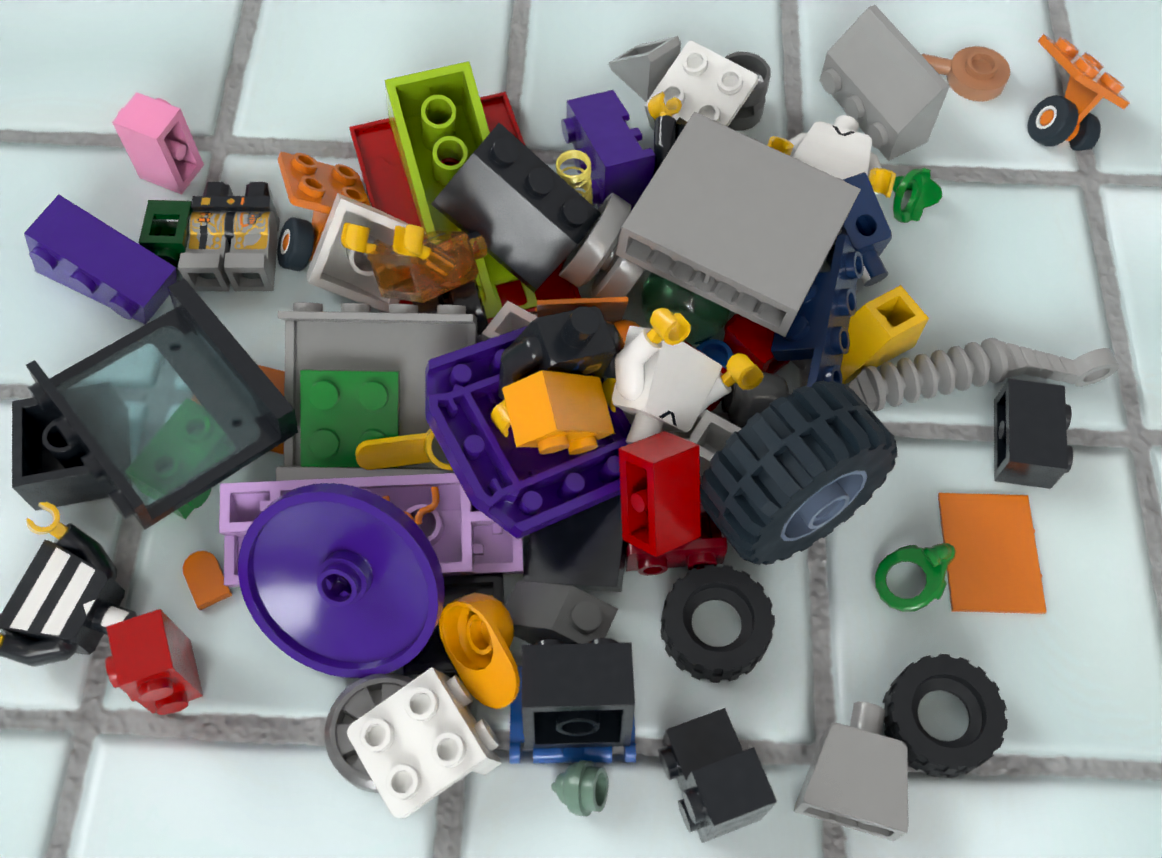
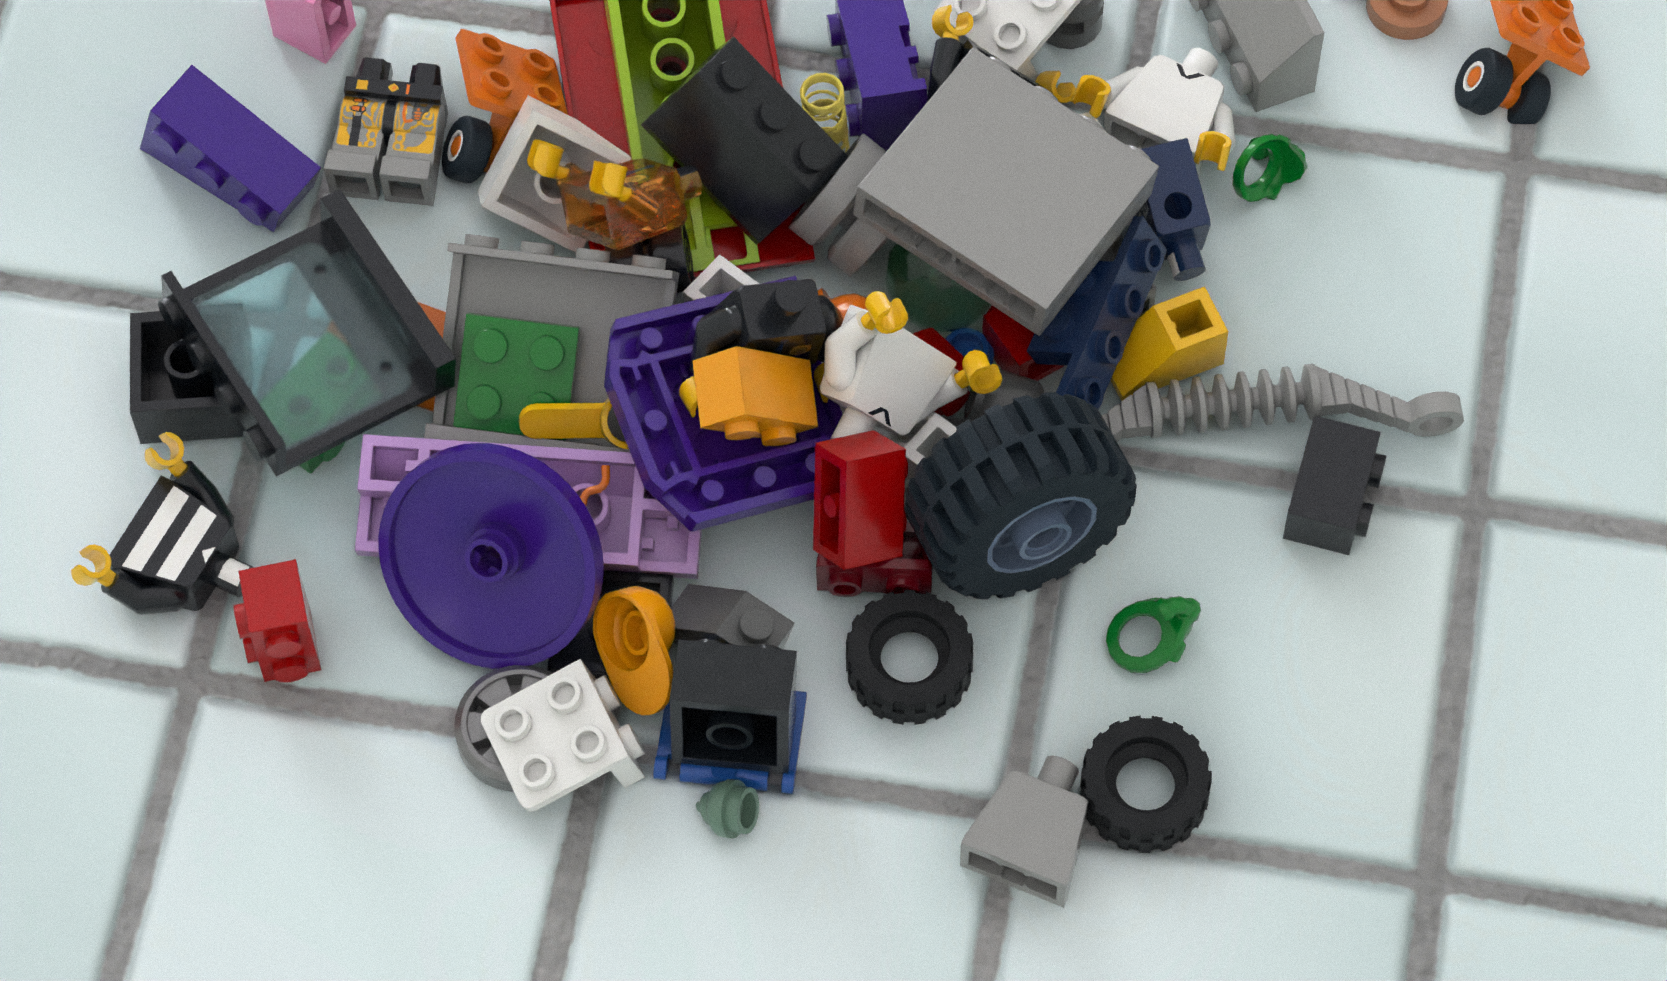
camera: 10 degrees right, 0 degrees up
dark green brick [138,200,193,269] -> none
orange piece [183,551,232,610] -> none
black tile [522,494,628,592] -> none
orange window [535,297,628,323] -> none
black brick [658,708,777,843] -> none
orange window [938,493,1047,614] -> none

